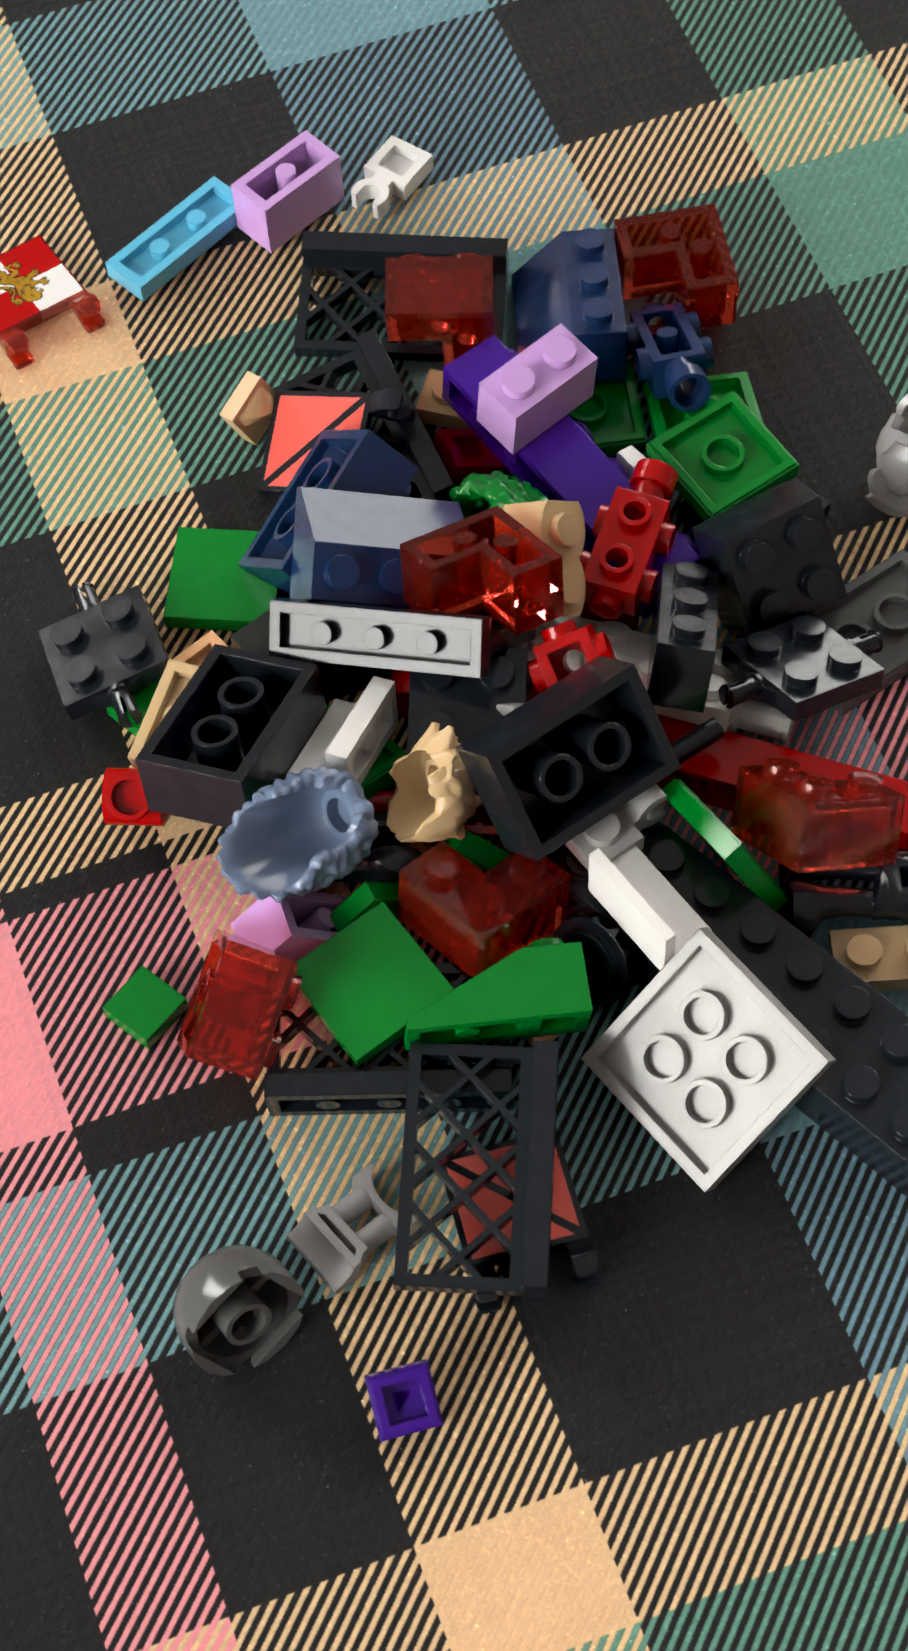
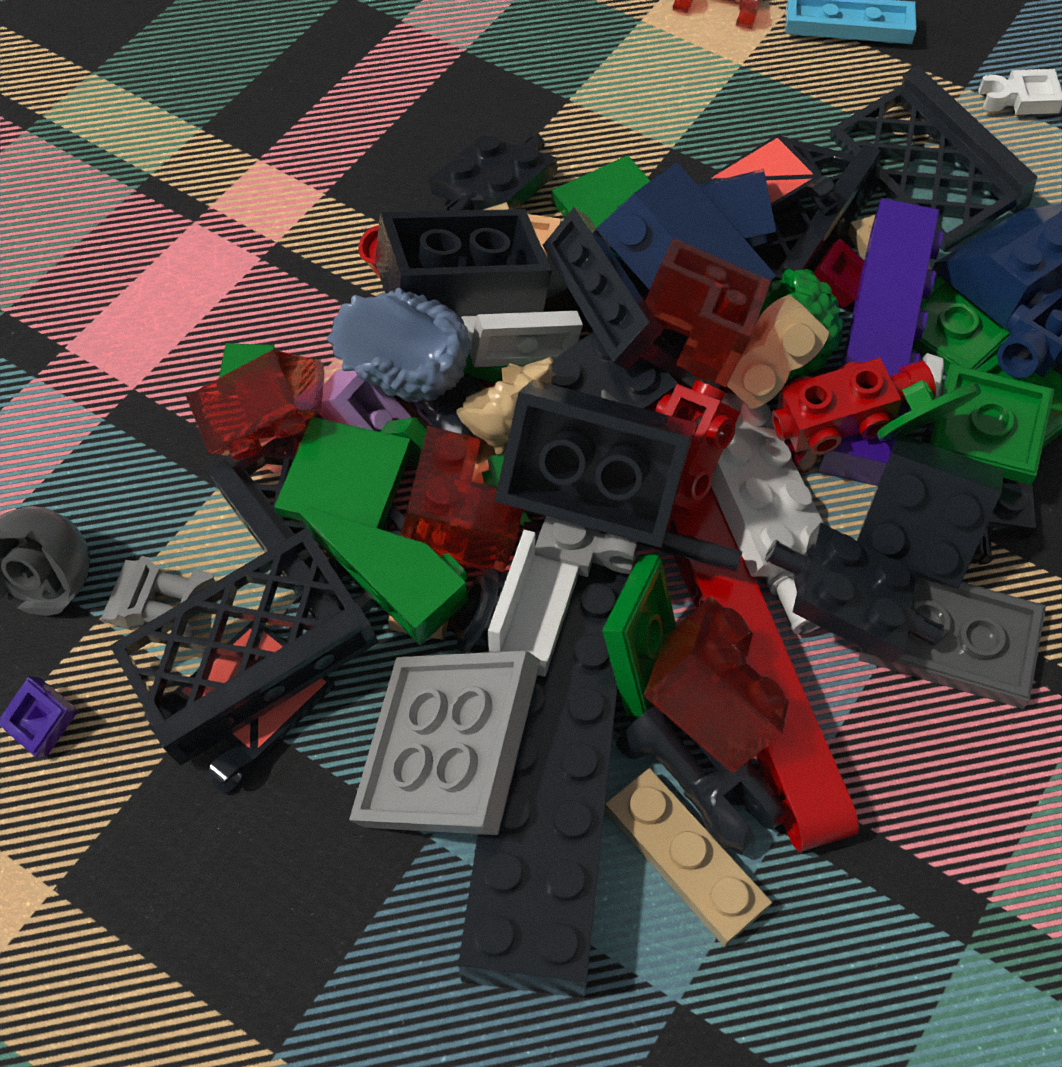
camera: 50 degrees right, 0 degrees up
tan tile [219,371,276,446] -> none
lavender brick [231,130,344,253] -> none
clear red brick [385,252,496,366] -> none
lavender brick [476,323,598,455] -> none
black brick [646,562,719,713] -> none
none -> green piece [876,380,981,441]

